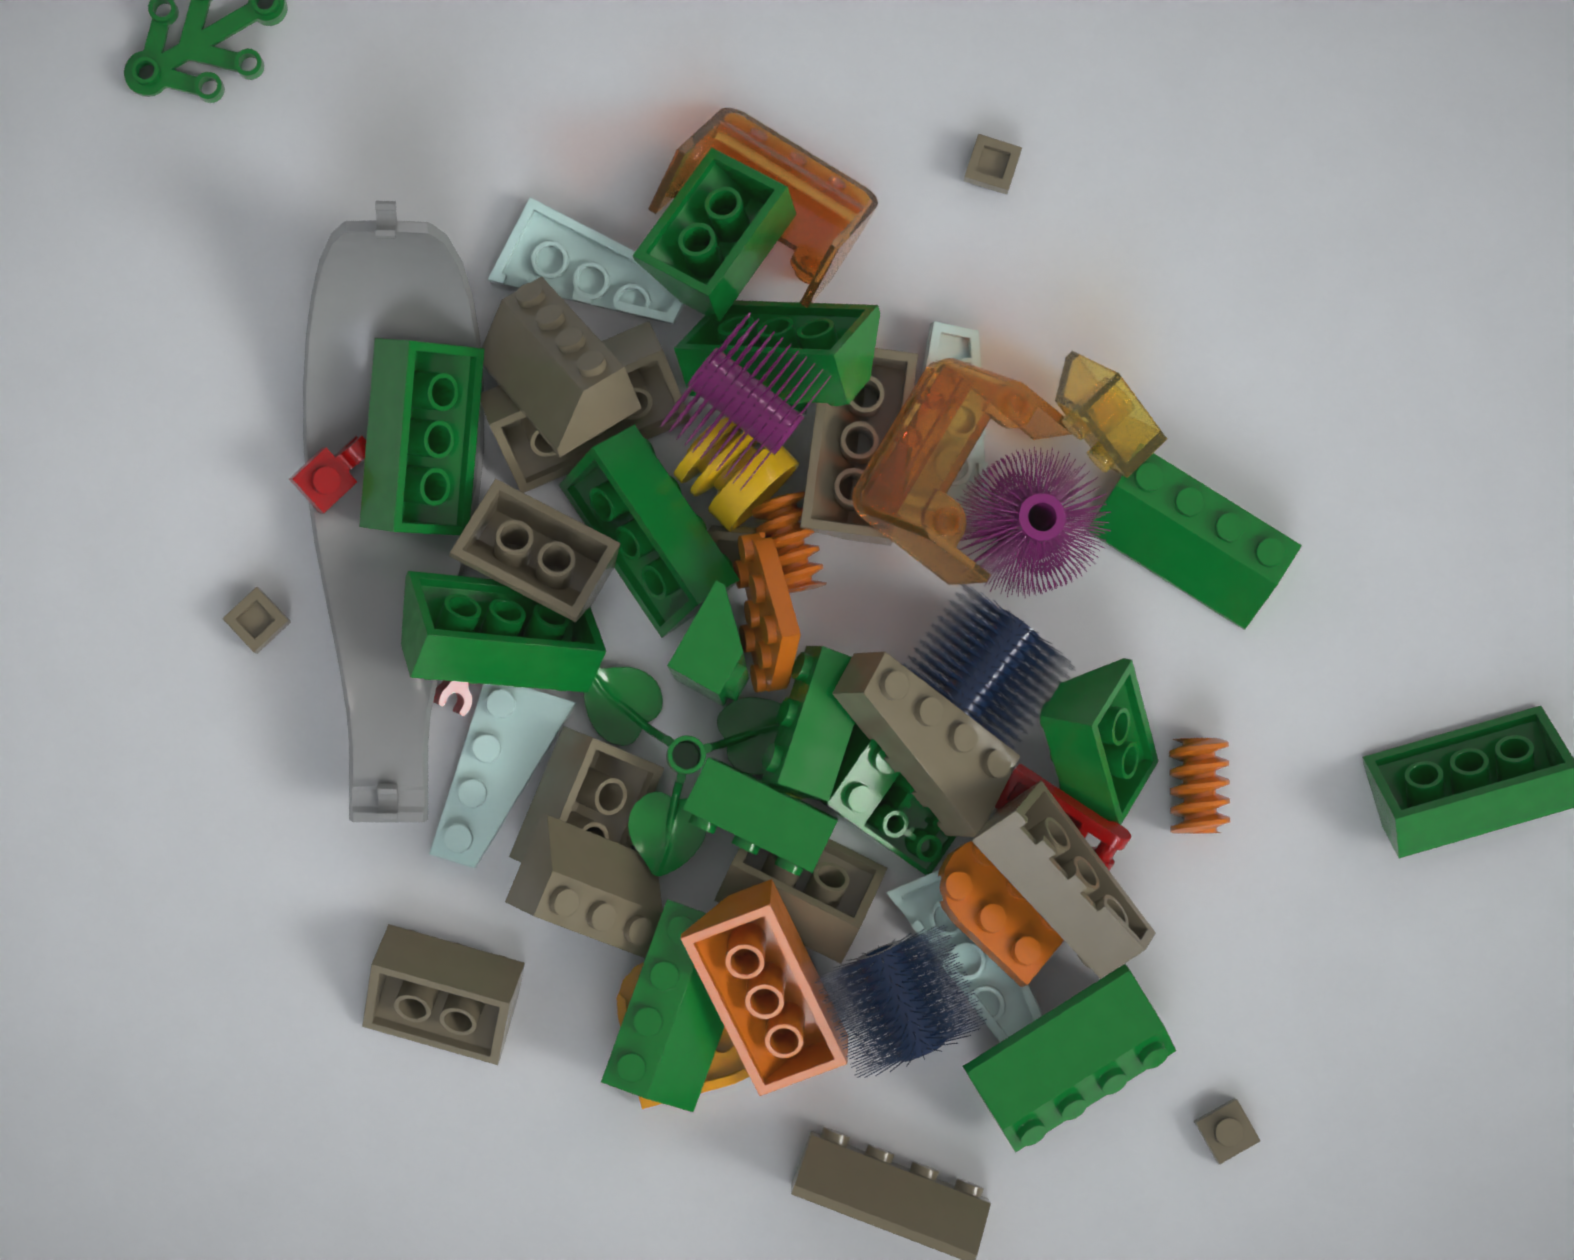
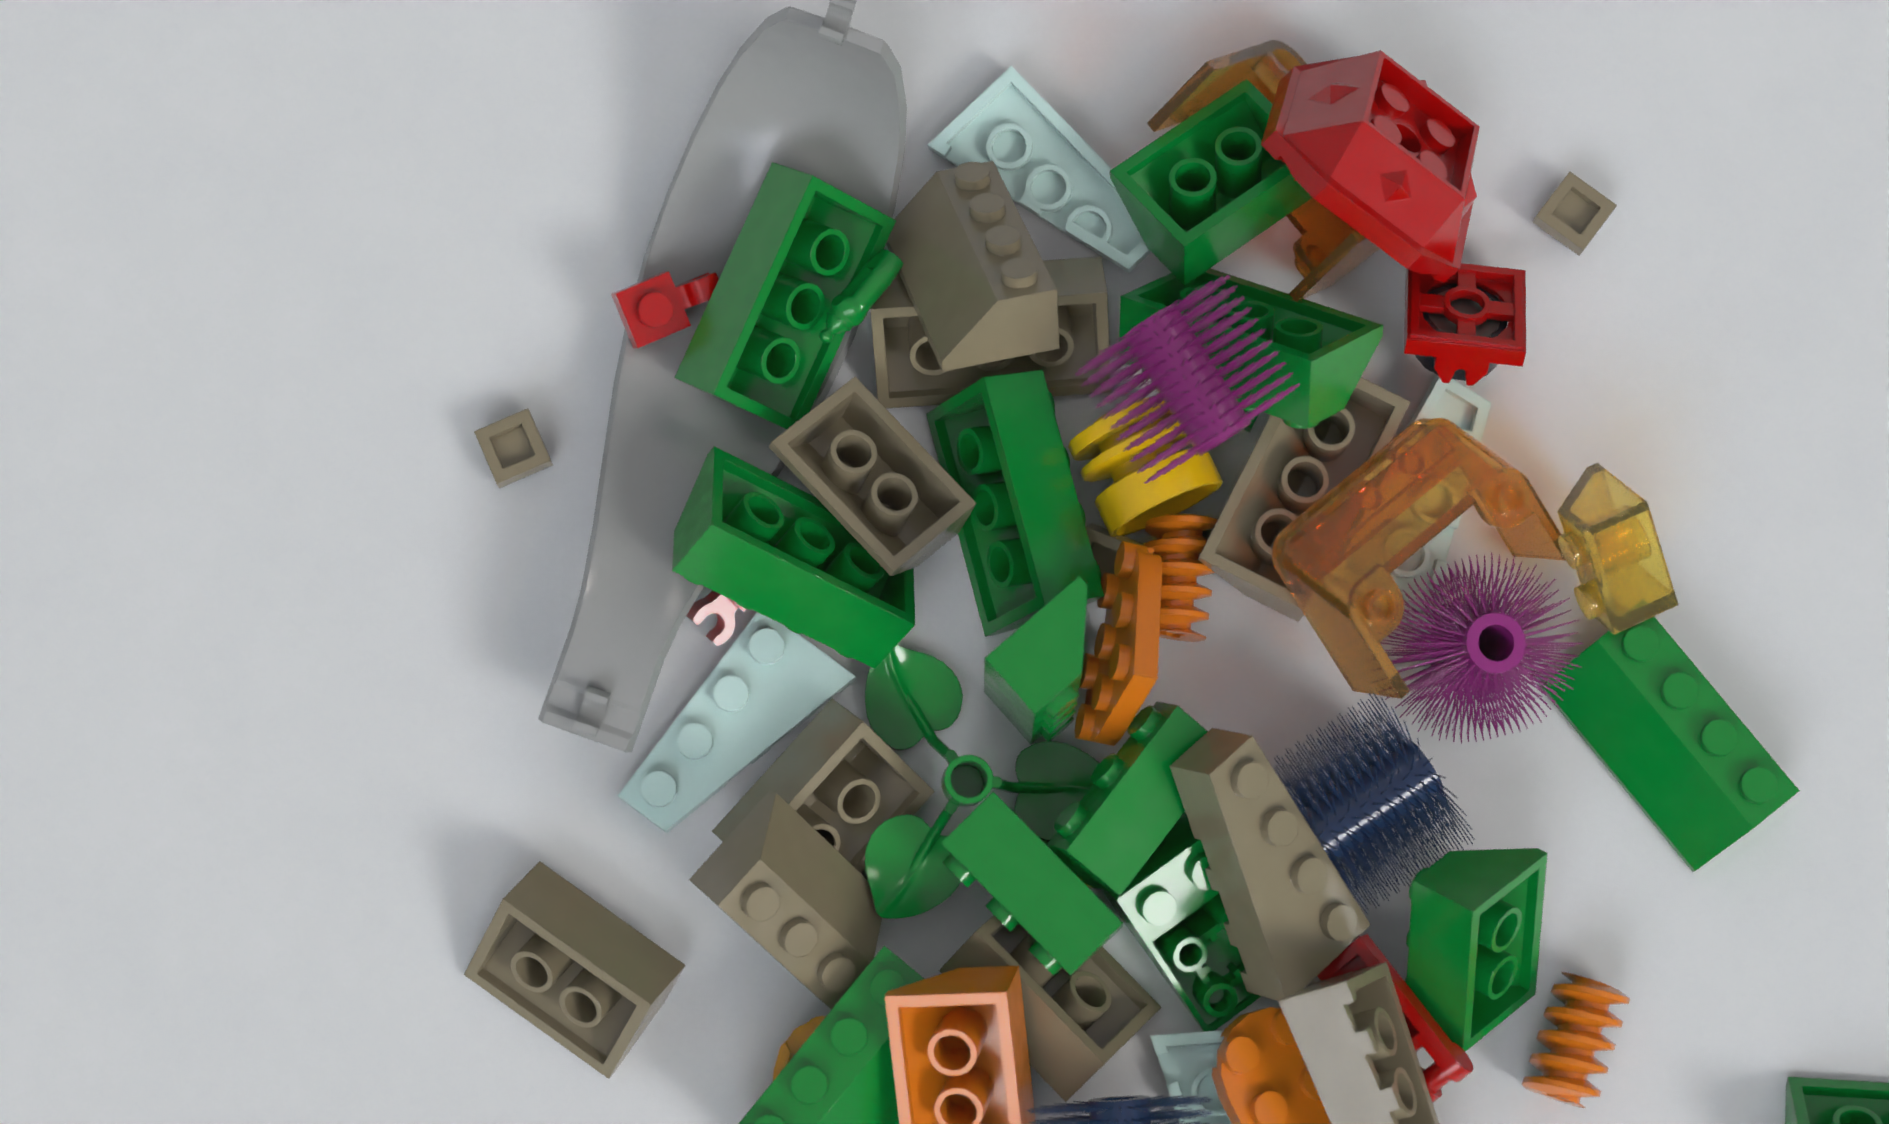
camera: 20 degrees right, 5 degrees down
none -> green piece [819,249,904,343]
none -> red piece [1261,50,1480,283]
none -> red piece [1404,263,1526,386]

